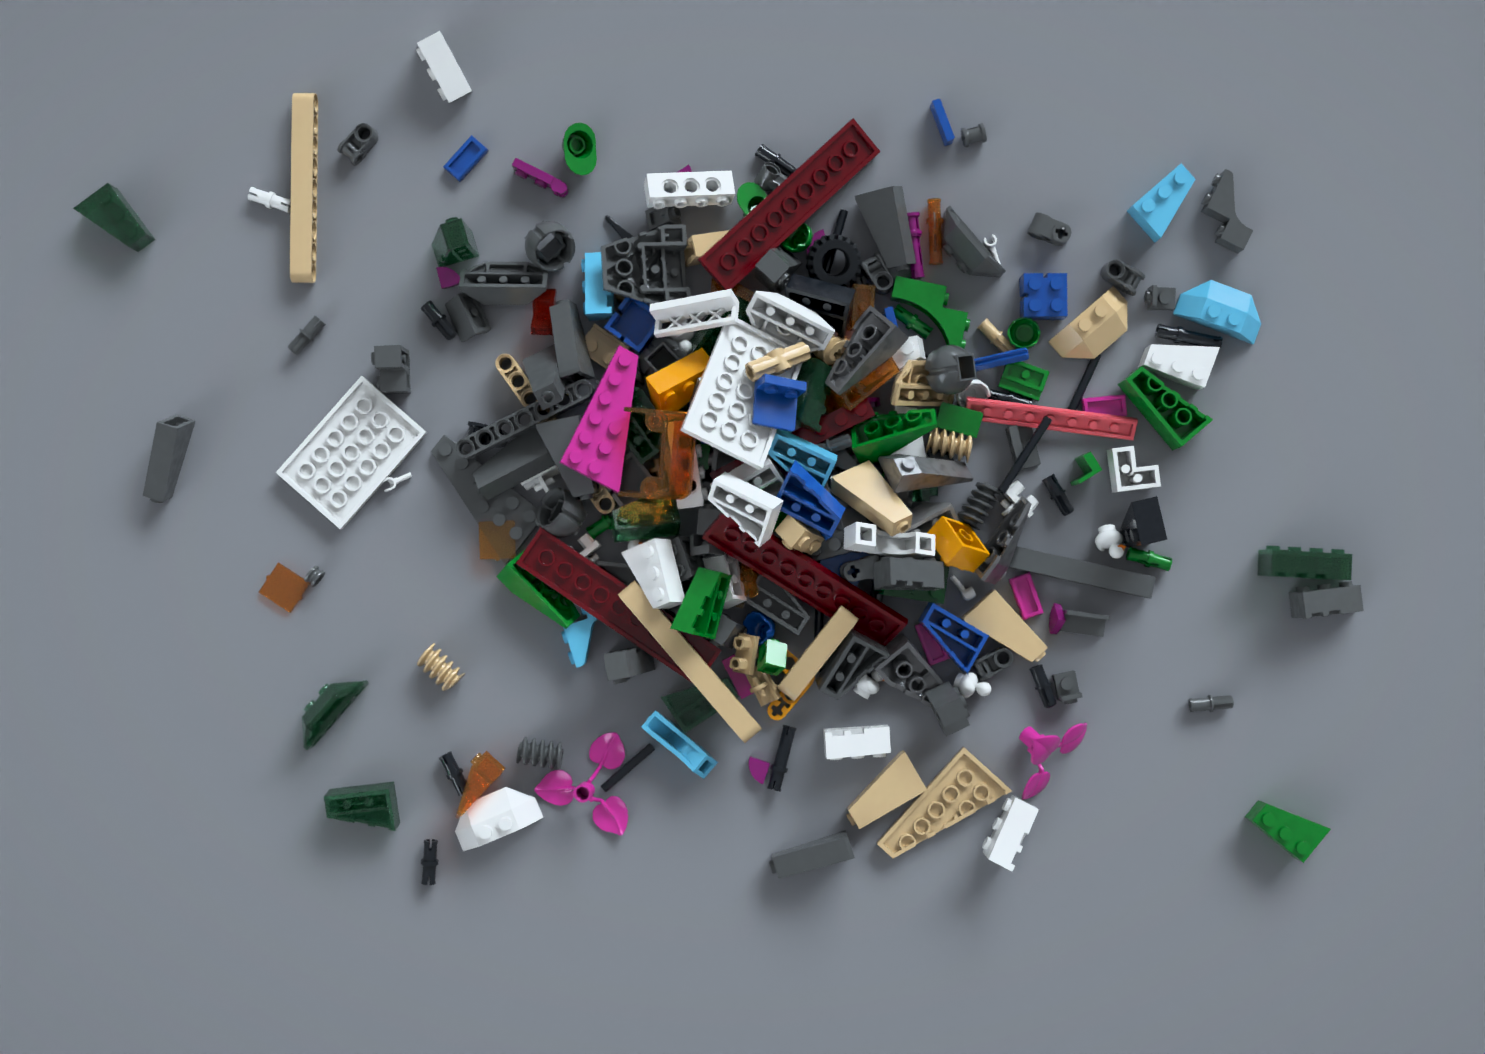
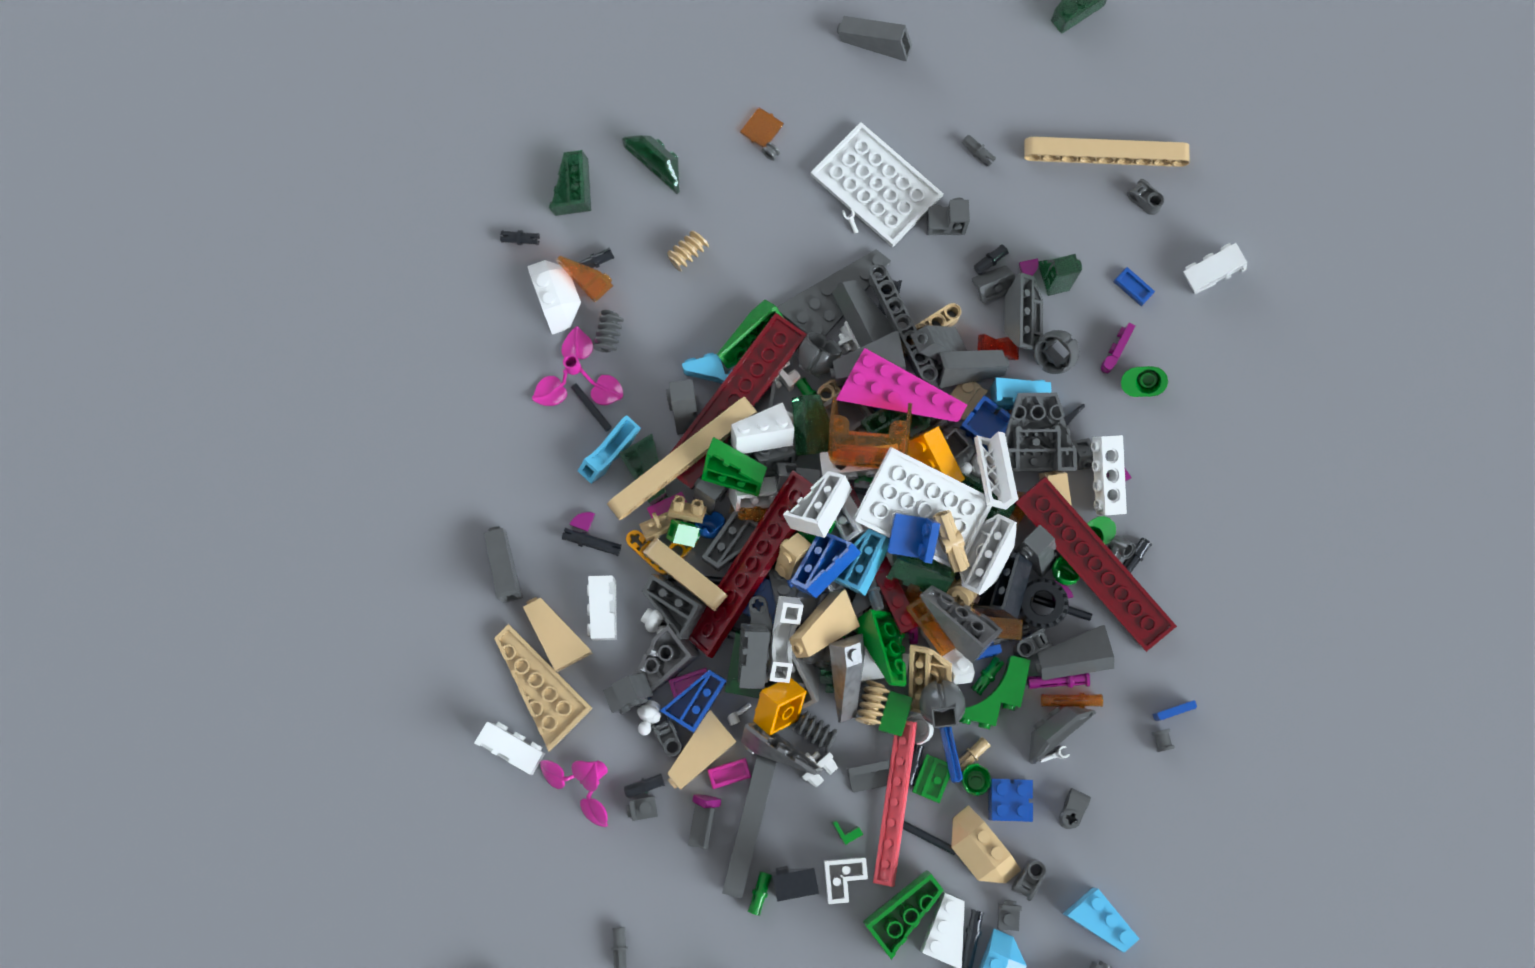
camera: 85 degrees right, 10 degrees down
white pin [248,187,291,213] -> none
clear orange piece [479,520,516,561] -> none
black bar [998,416,1052,494] -> none
black axle [1042,474,1074,516] -> none
dark pink tile [1081,395,1127,417] -> none
white animal [1095,524,1126,559] -> none

